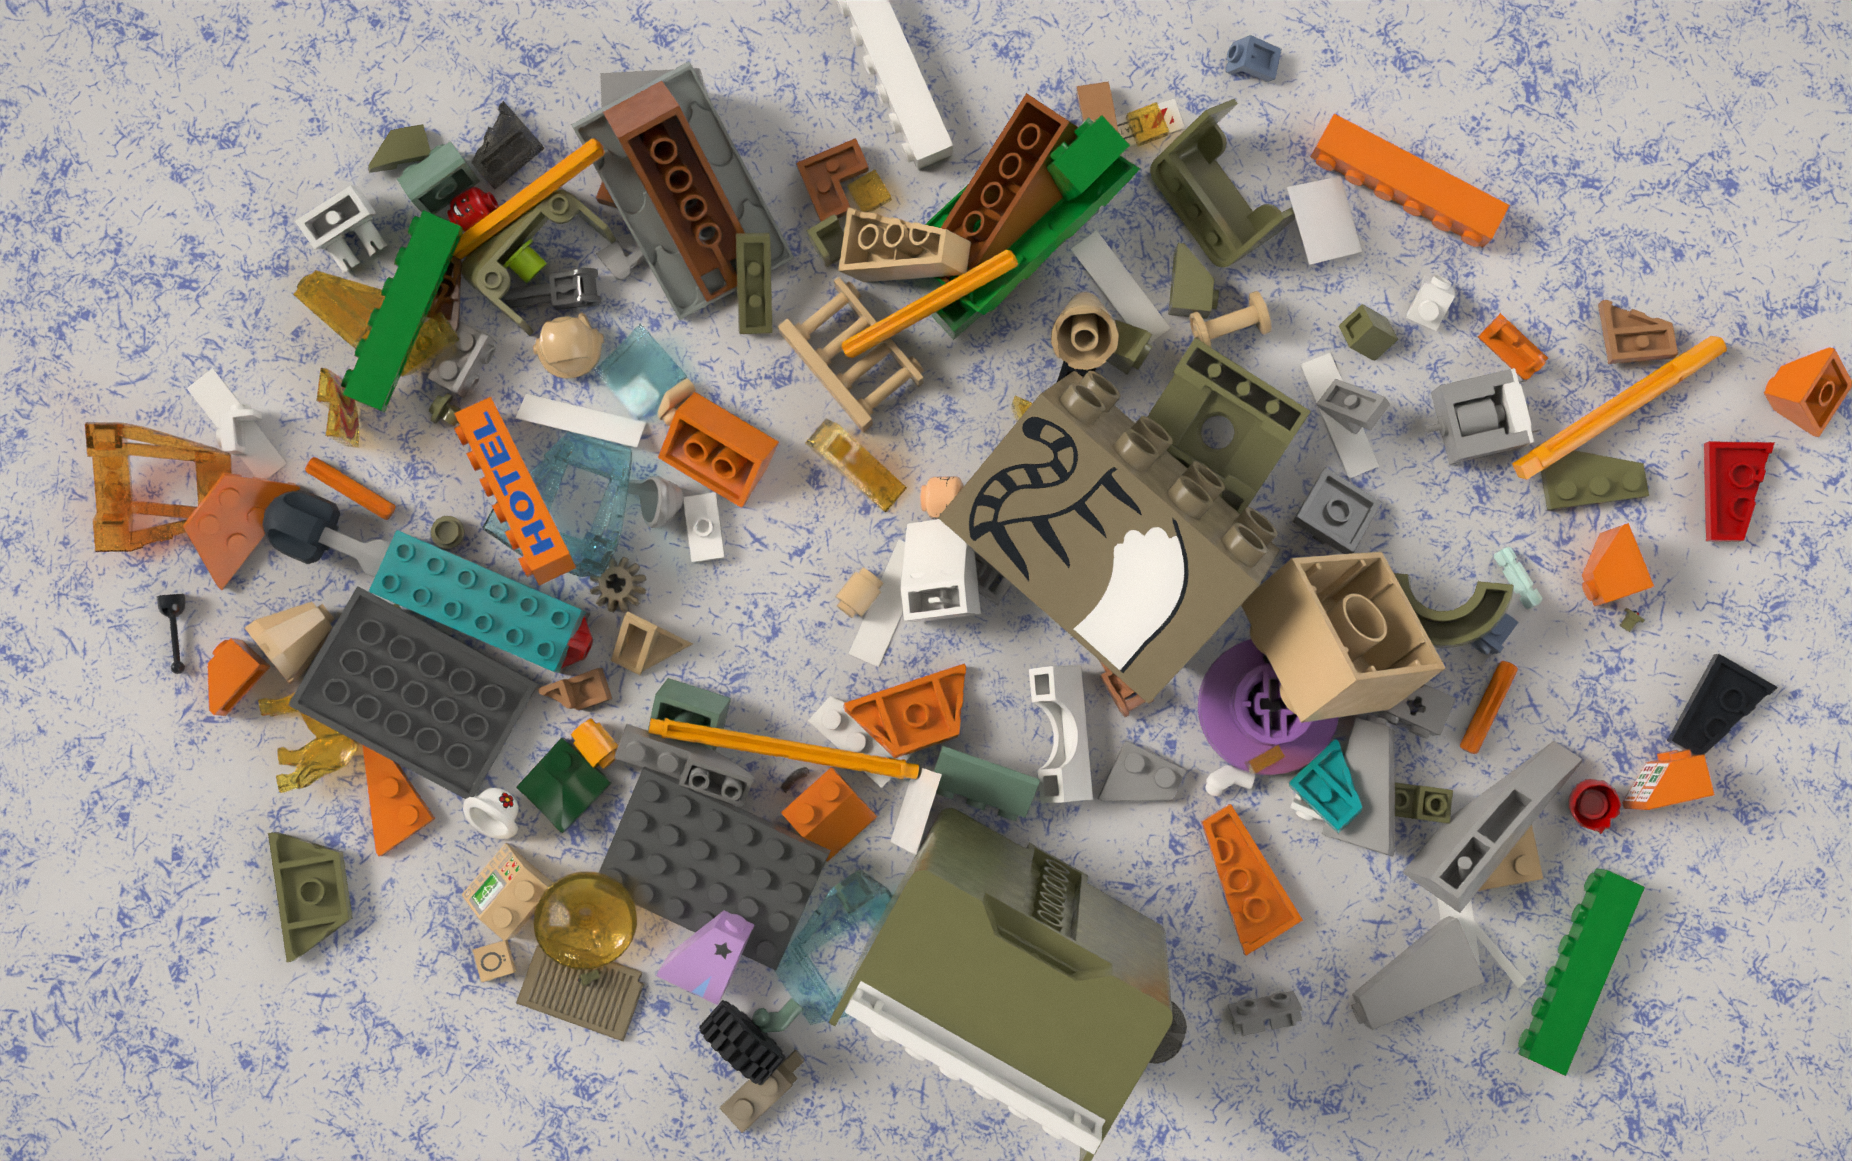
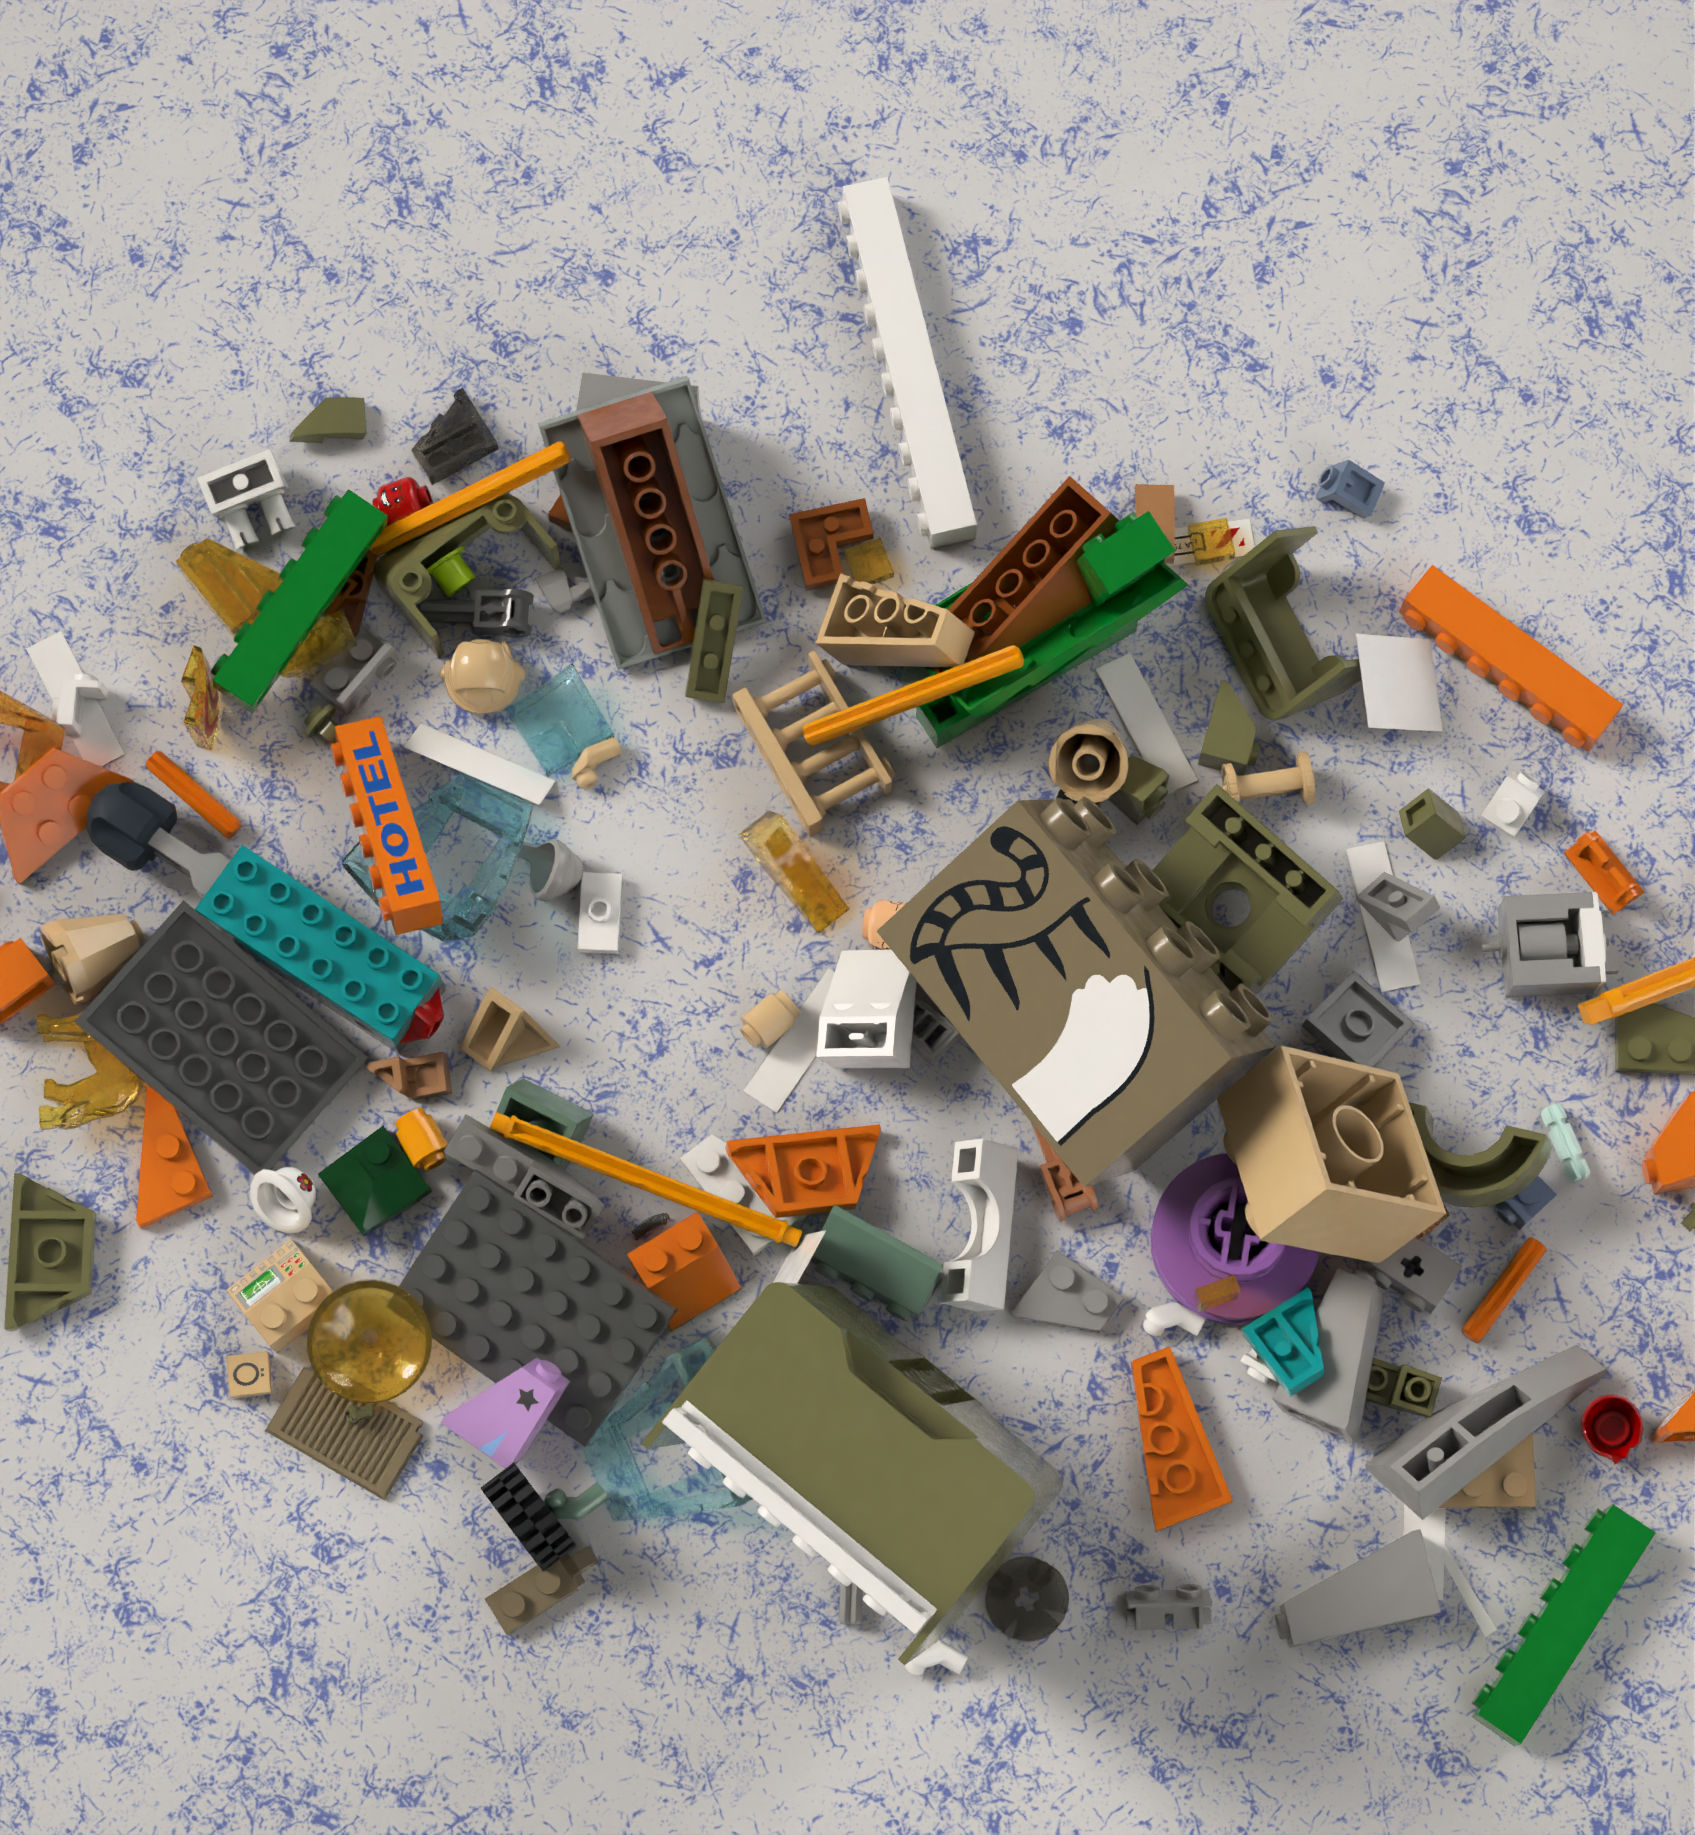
camera: 10 degrees right, 10 degrees down
sand green slope [397,141,481,214] -> none
olive plate [431,516,465,549] -> none
dark tan gear [590,557,647,613] -> none
orange slope [658,391,779,508] -> none
olive panel [807,214,844,268] -> none

